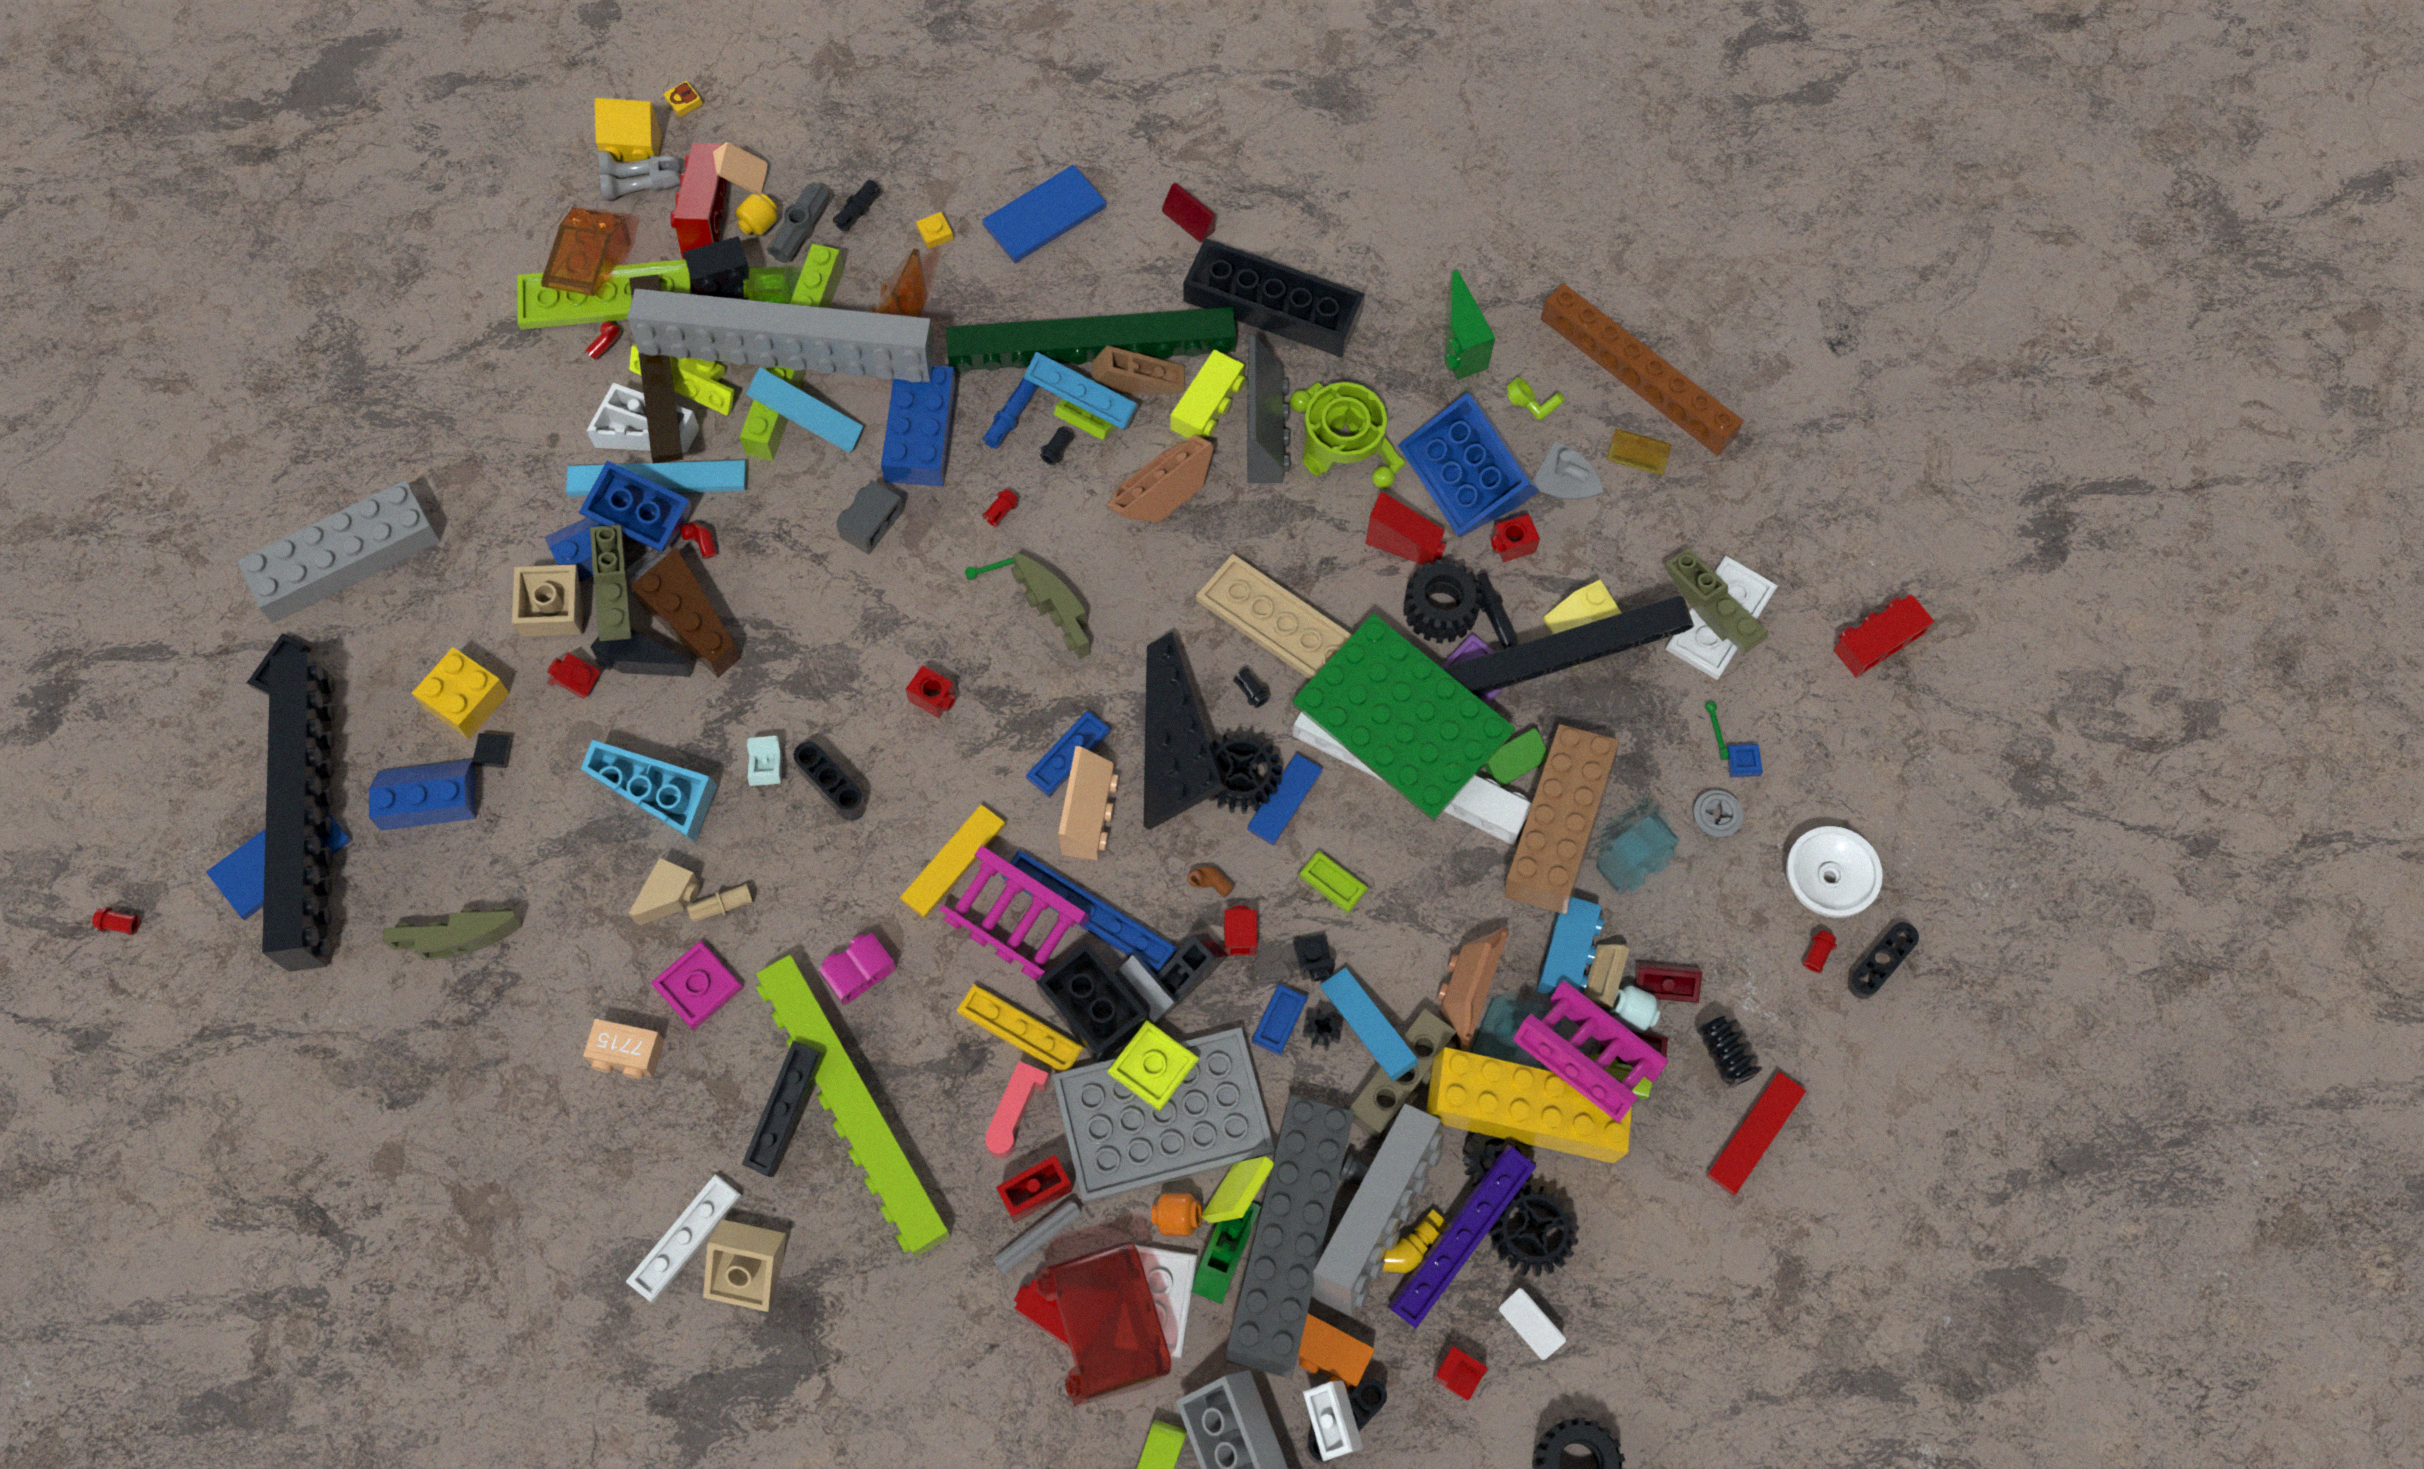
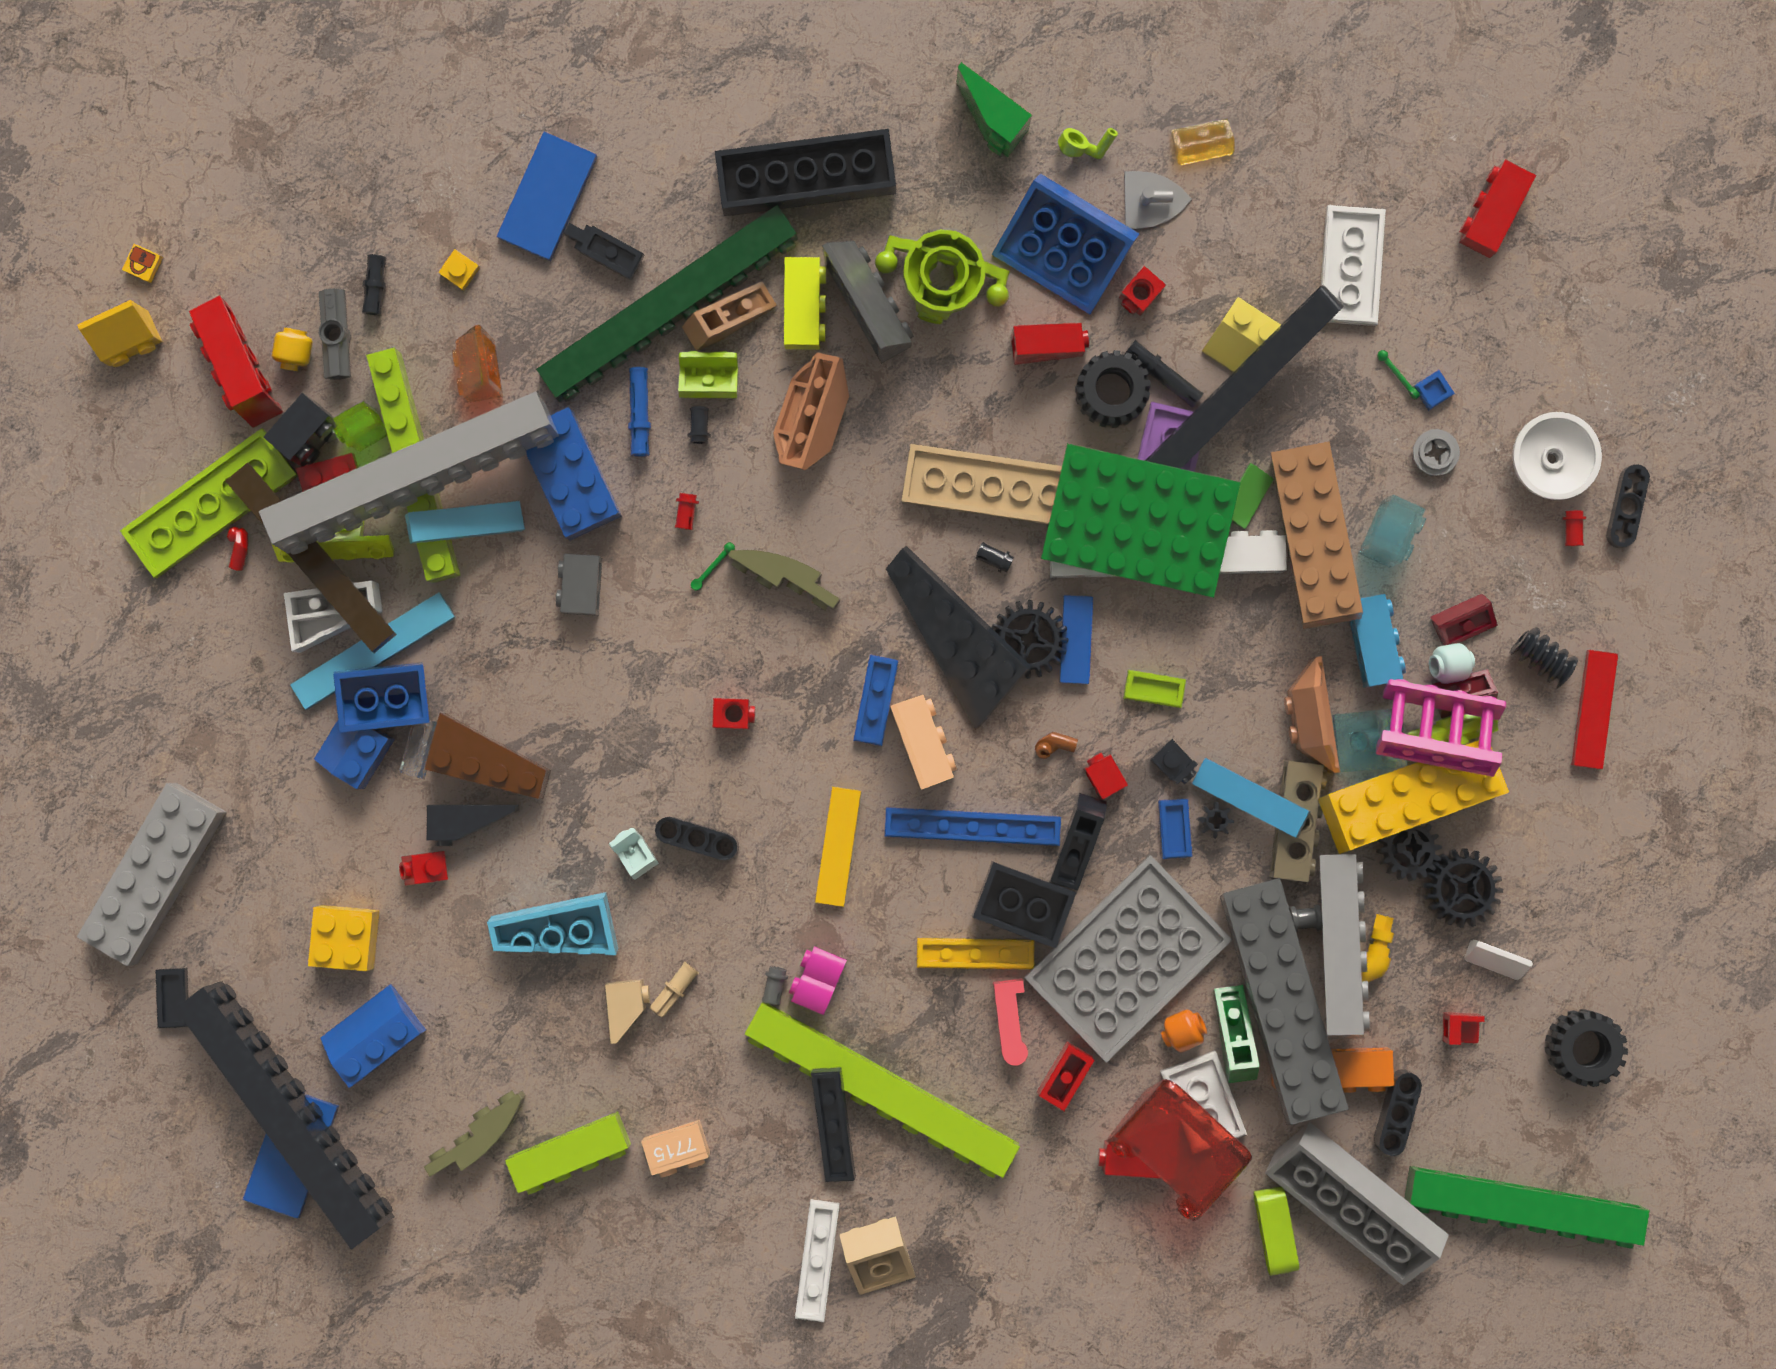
camera: 25 degrees left, 20 degrees up
red pin [92,907,140,936] -> none
black tile [472,733,512,768] -> none
tan slope [512,565,583,637] -> none
clear orange slope [541,207,632,296] -> none
olive slope [590,525,631,641] -> none
light grey piece [598,151,681,201] -> none
dark pink tile [651,940,743,1031] -> none
red arm [680,522,717,559] -> none
light nougat slope [713,142,767,195] -> none
dark pink fence [939,845,1090,981] -> none
light grey axle [994,1200,1081,1274] -> none
dark azure tile [1023,352,1139,431] -> none
neon yellow tile [1107,1020,1199,1112] -> none
flat silver tile [1114,954,1178,1024] -> none
dark red slope [1162,182,1215,243] -> none
neon yellow tile [1201,1156,1274,1224] -> none
white slope [1303,1380,1363,1461] -> none
dark purple tile [1387,1144,1537,1329] -> none
dark orange brick [1541,283,1743,456] -> none
tan tile [1583,944,1630,1008] -> none
olive slope [1665,548,1769,654] -> none
none -> lime brick [505,1111,631,1195]
none -> black hinge [564,223,645,281]
none -> dark grey pin [762,966,788,1005]

